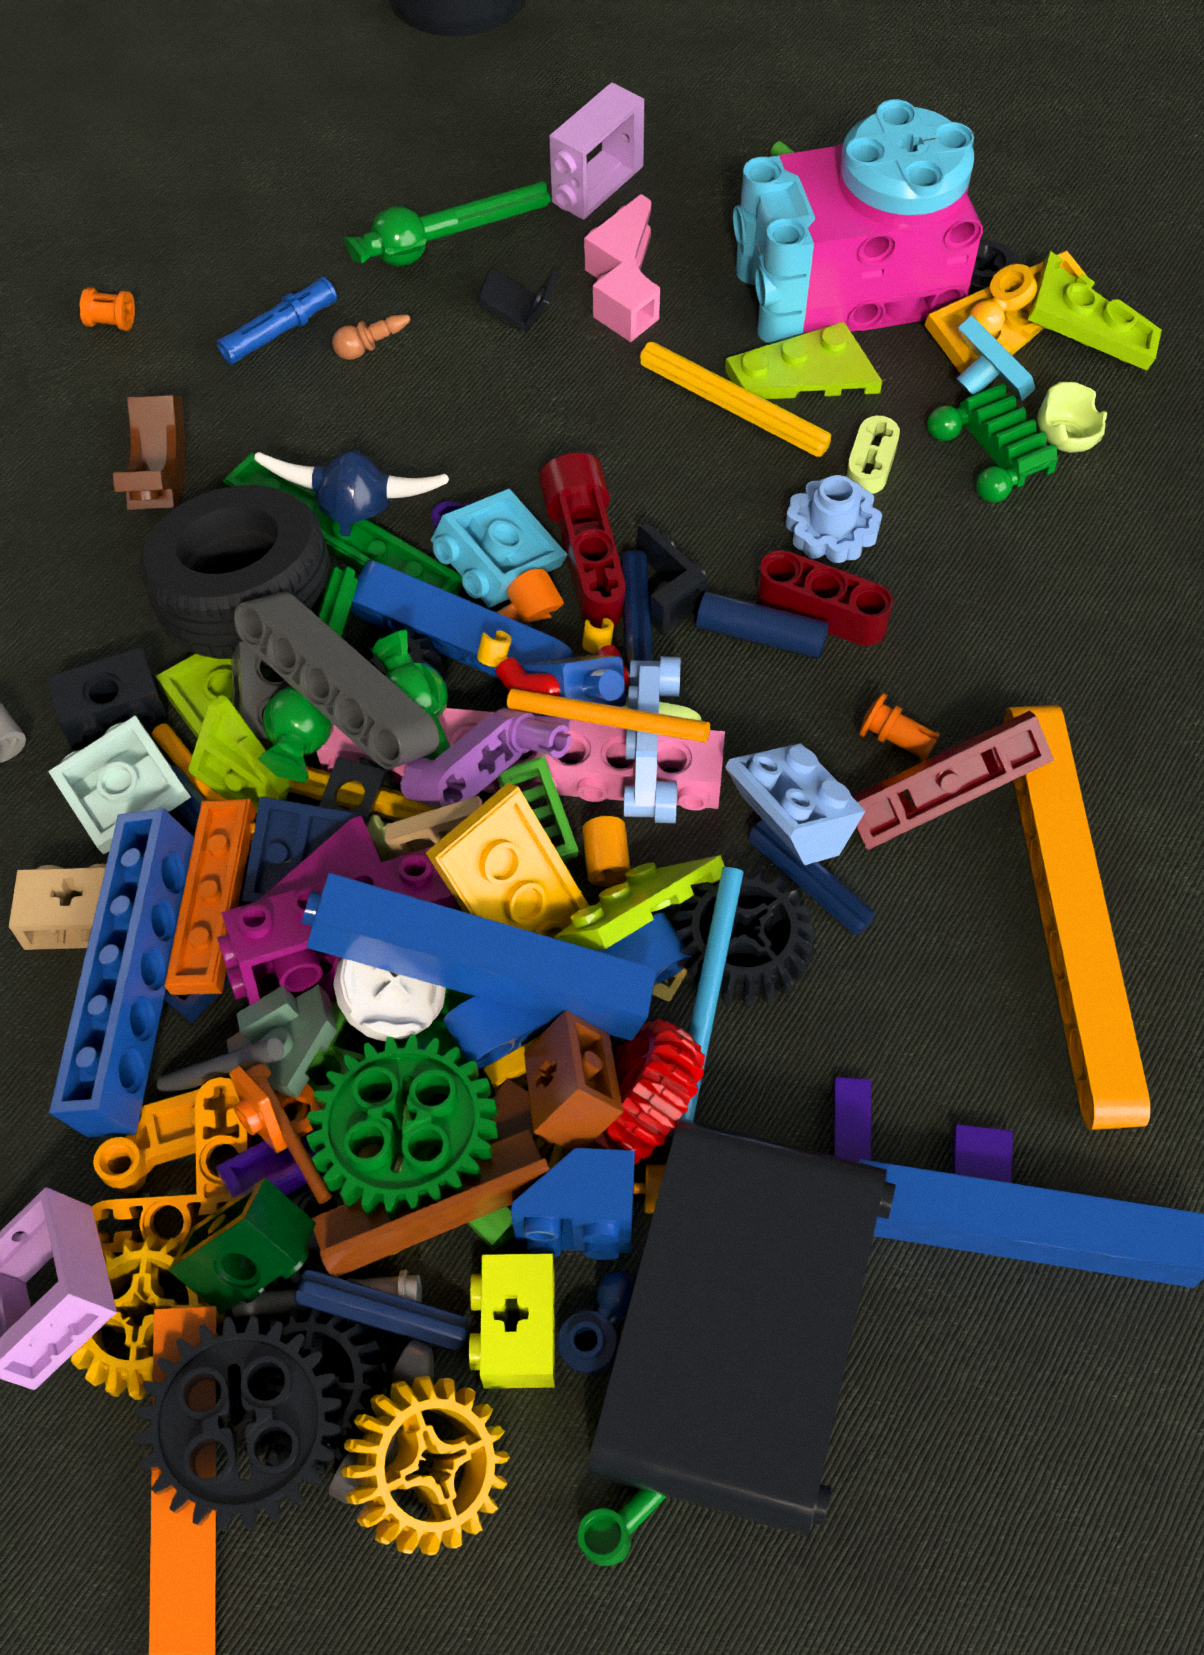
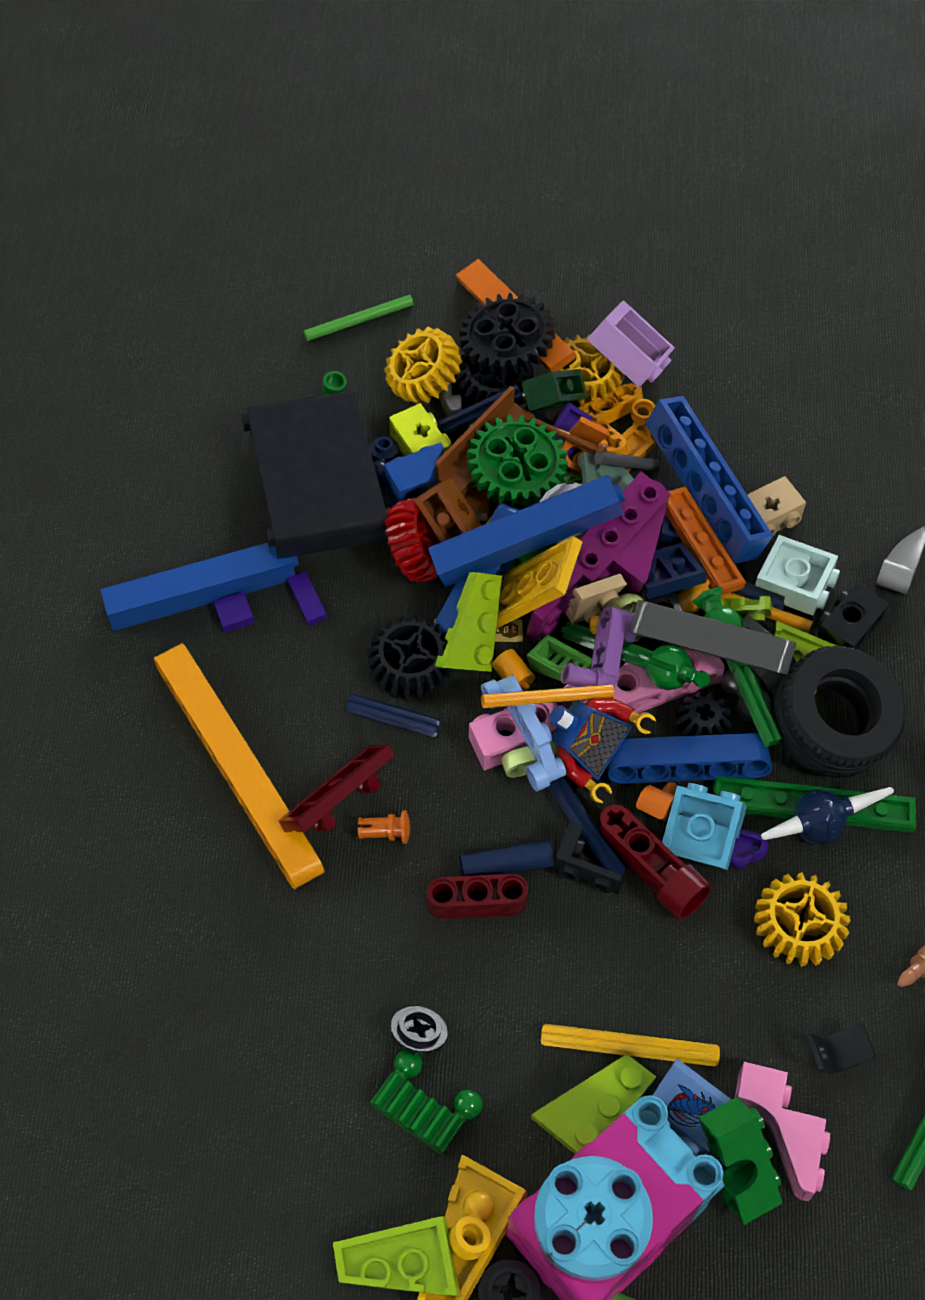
camera: 150 degrees right, 0 degrees up
lavender window [549,82,644,220] -> none
dark azure piece [668,867,744,1138] -> none
light blue slope [725,743,865,865] -> none
light blue plant [786,475,882,563] -> none
yellowish green beam [846,415,900,494] -> none
medium azure tile [956,315,1036,401] -> none
yellowish green hair [1037,382,1107,453] -> none
none -> gear [390,1006,448,1057]
none -> medium blue slope [652,1059,731,1156]
none -> green arch [699,1097,783,1225]
none -> yellow gear [754,872,850,967]

